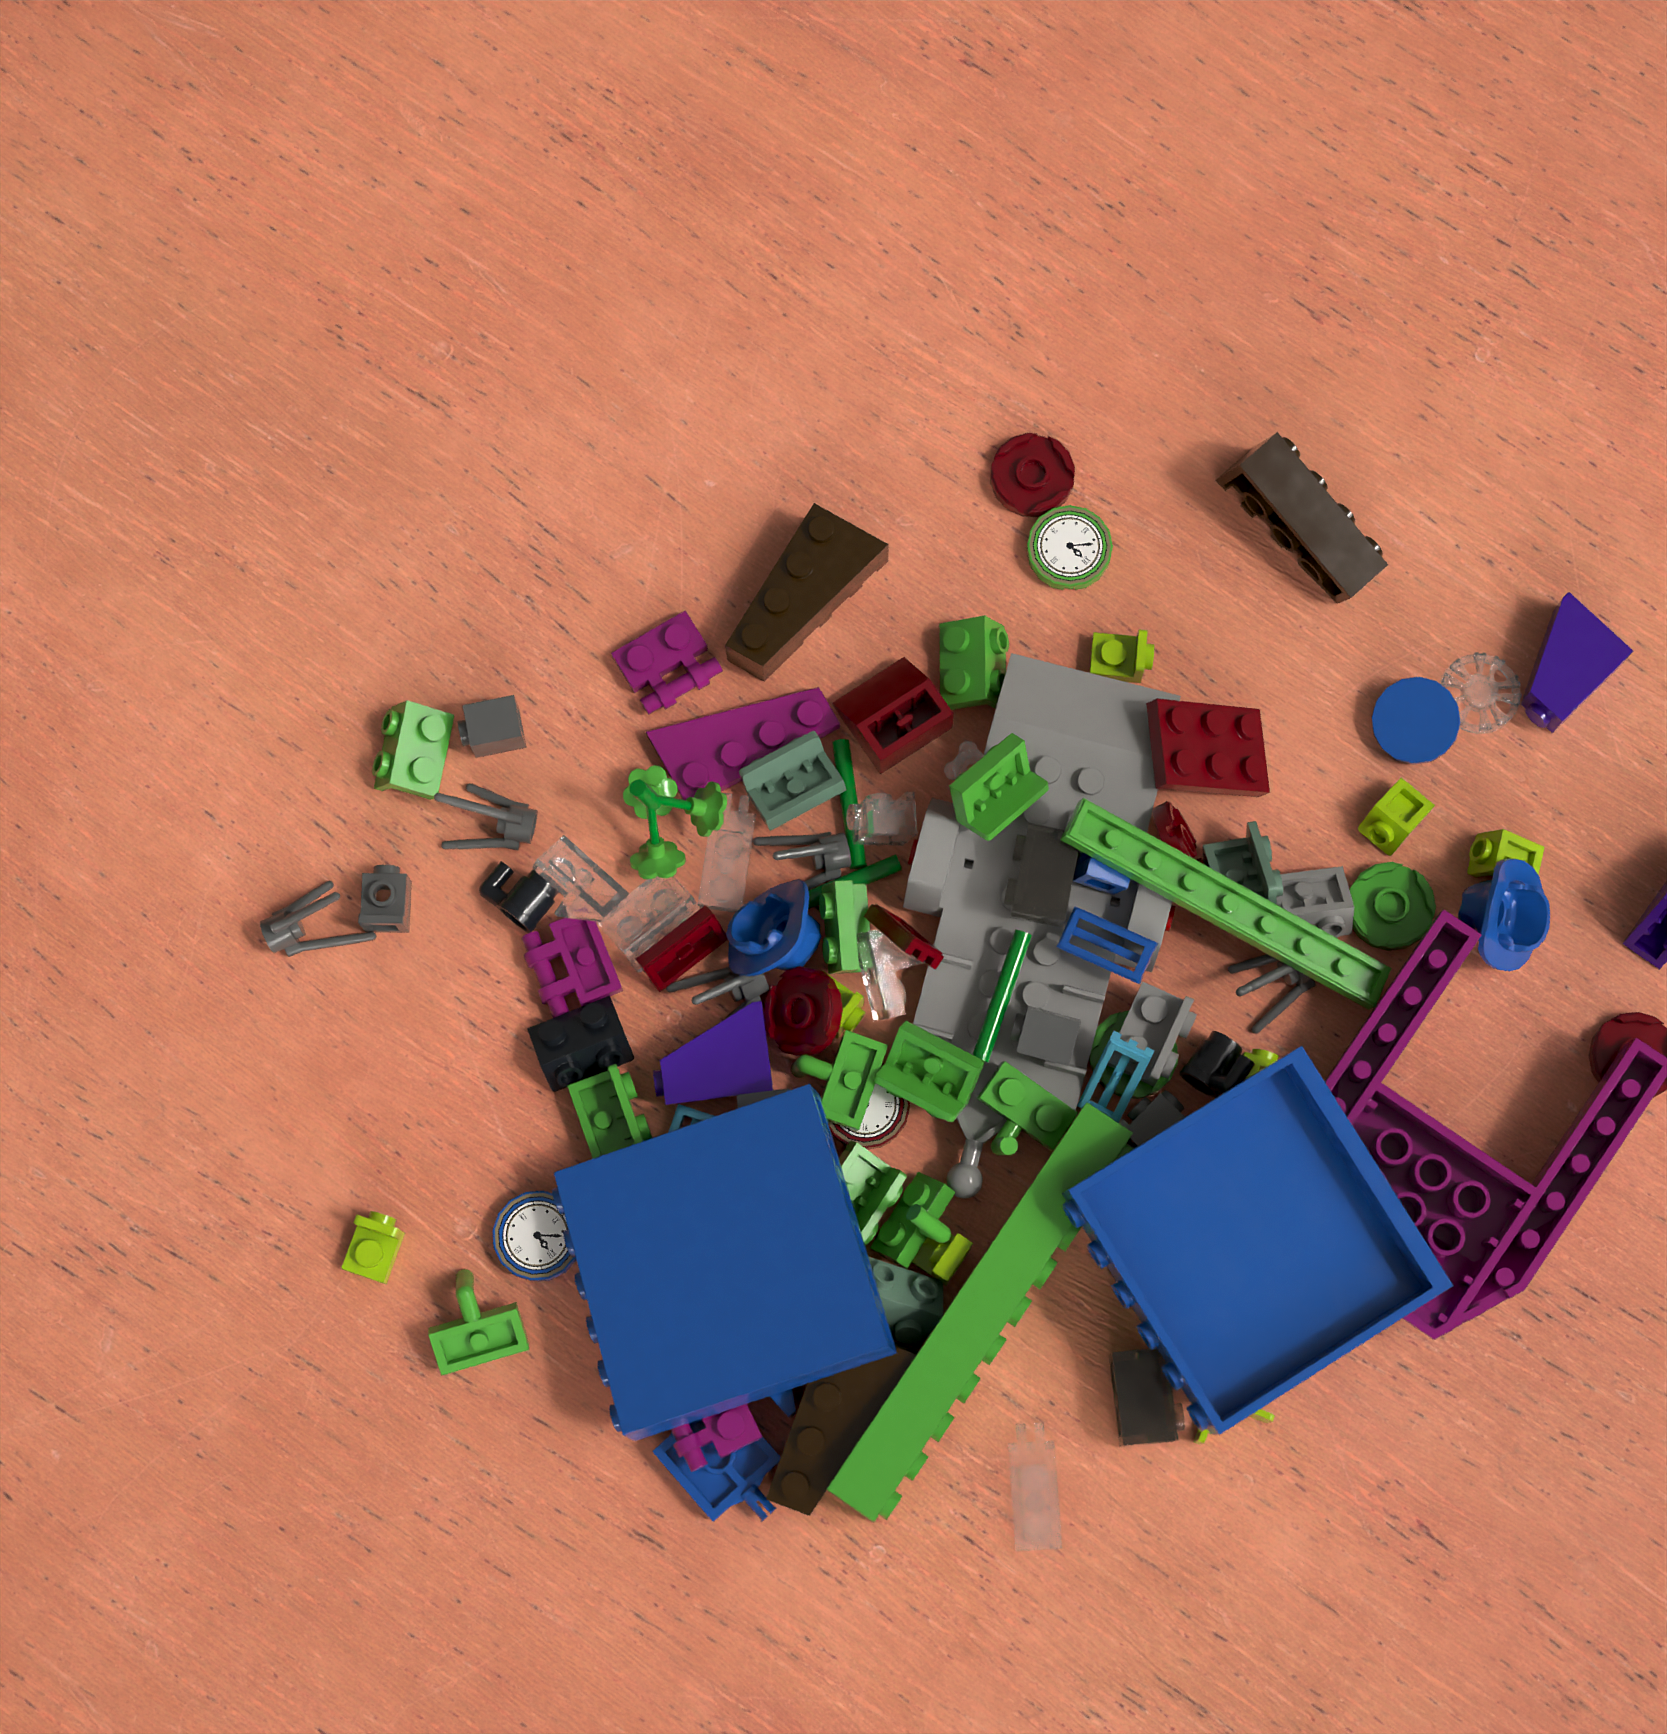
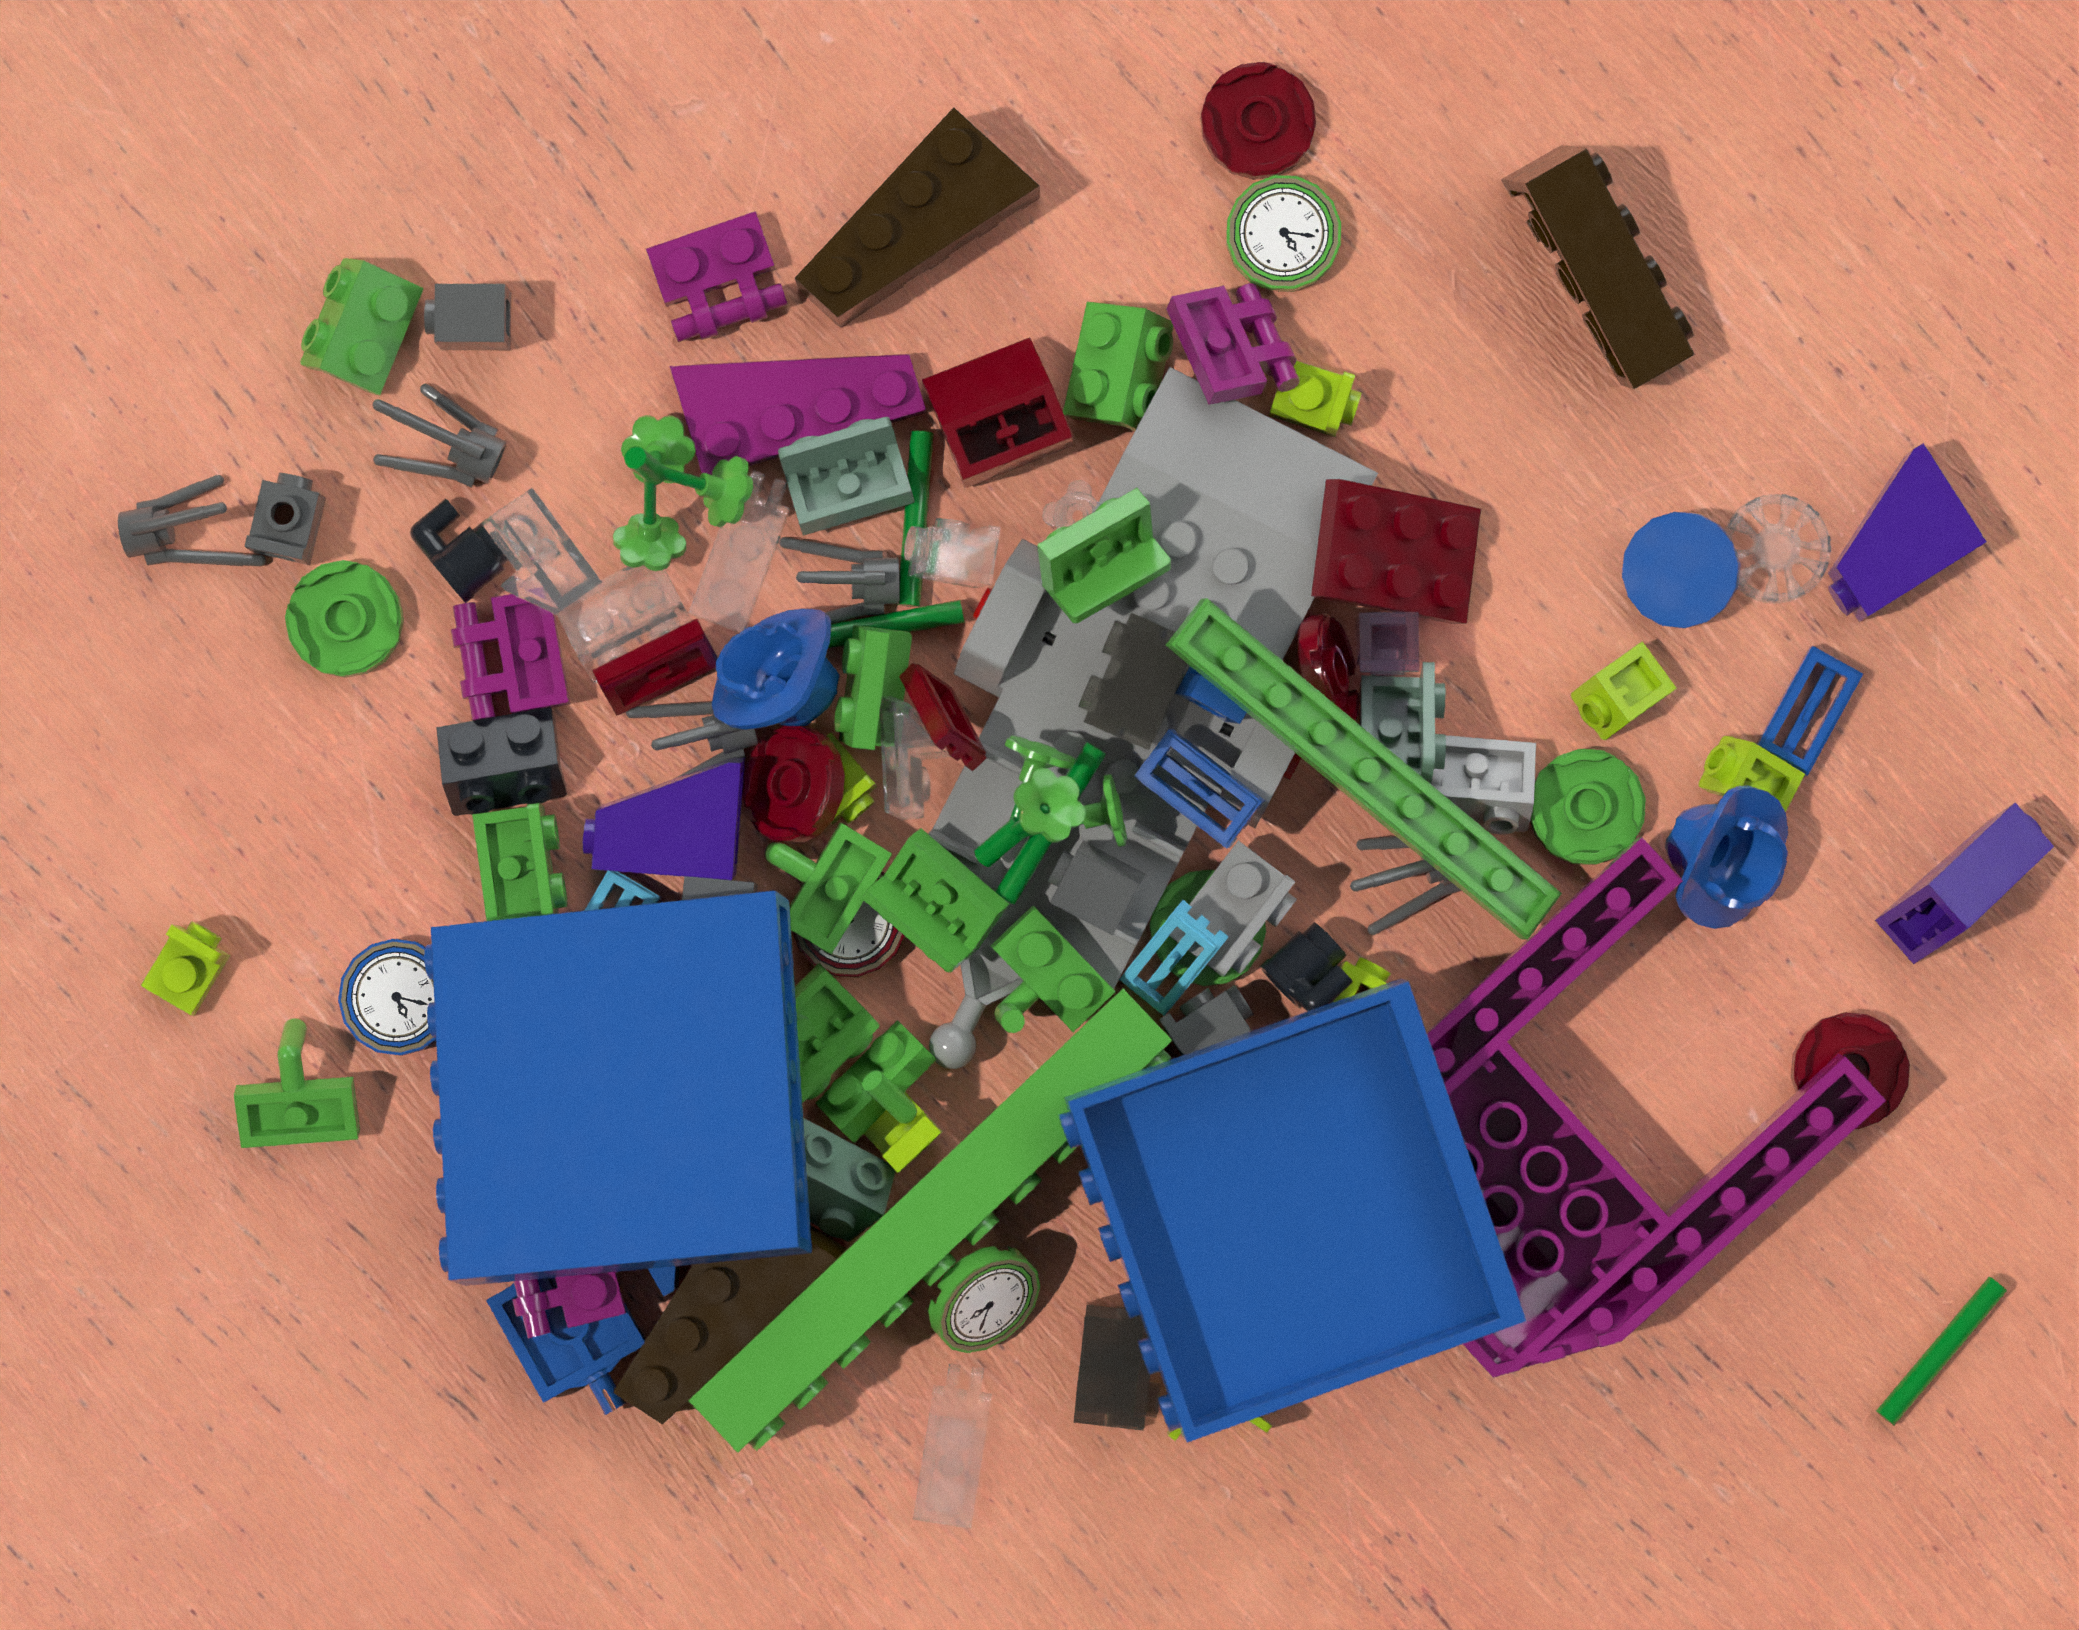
camera: 15 degrees right, 10 degrees up
none -> bright green tile [285,560,404,678]
none -> tile [928,1246,1040,1353]
none -> bright green plant [974,735,1127,867]
none -> magenta plate [1166,283,1300,405]
none -> clear purple brick [1355,612,1419,676]
none -> blue tile [1757,646,1863,777]

